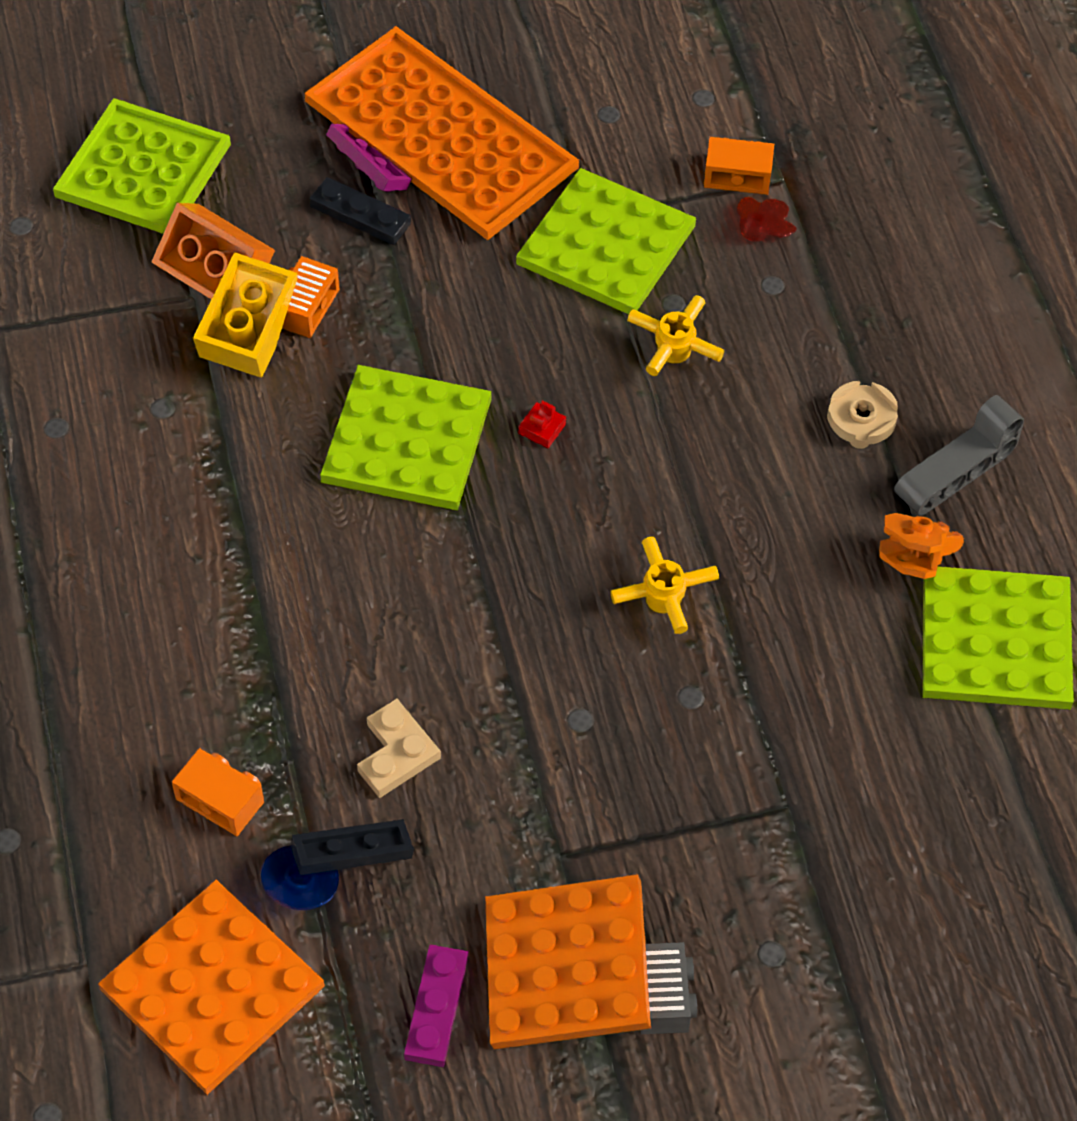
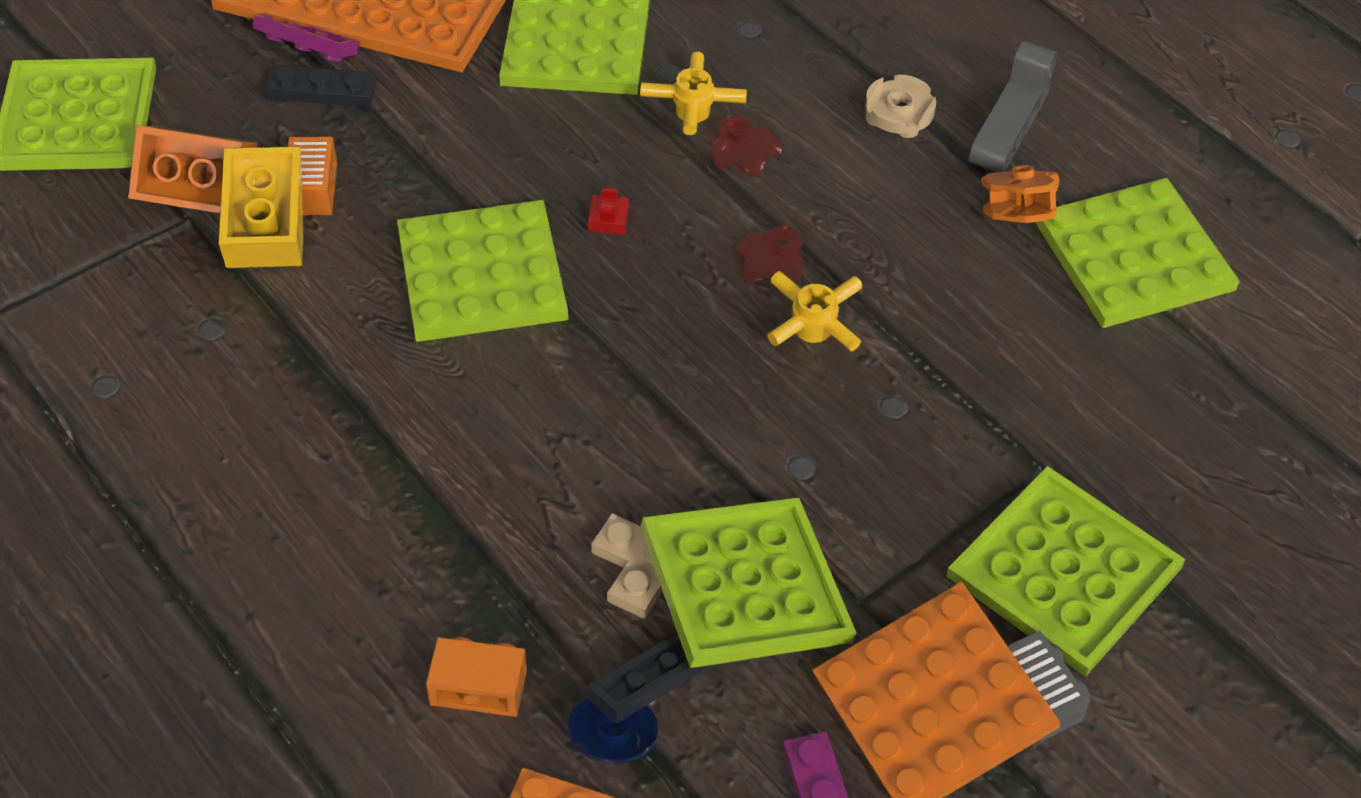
camera: 25 degrees left, 5 degrees down
none -> lime plate [640,498,856,668]
none -> clear red plate [711,116,782,177]
none -> clear red plate [736,226,804,284]
none -> lime plate [946,466,1185,677]

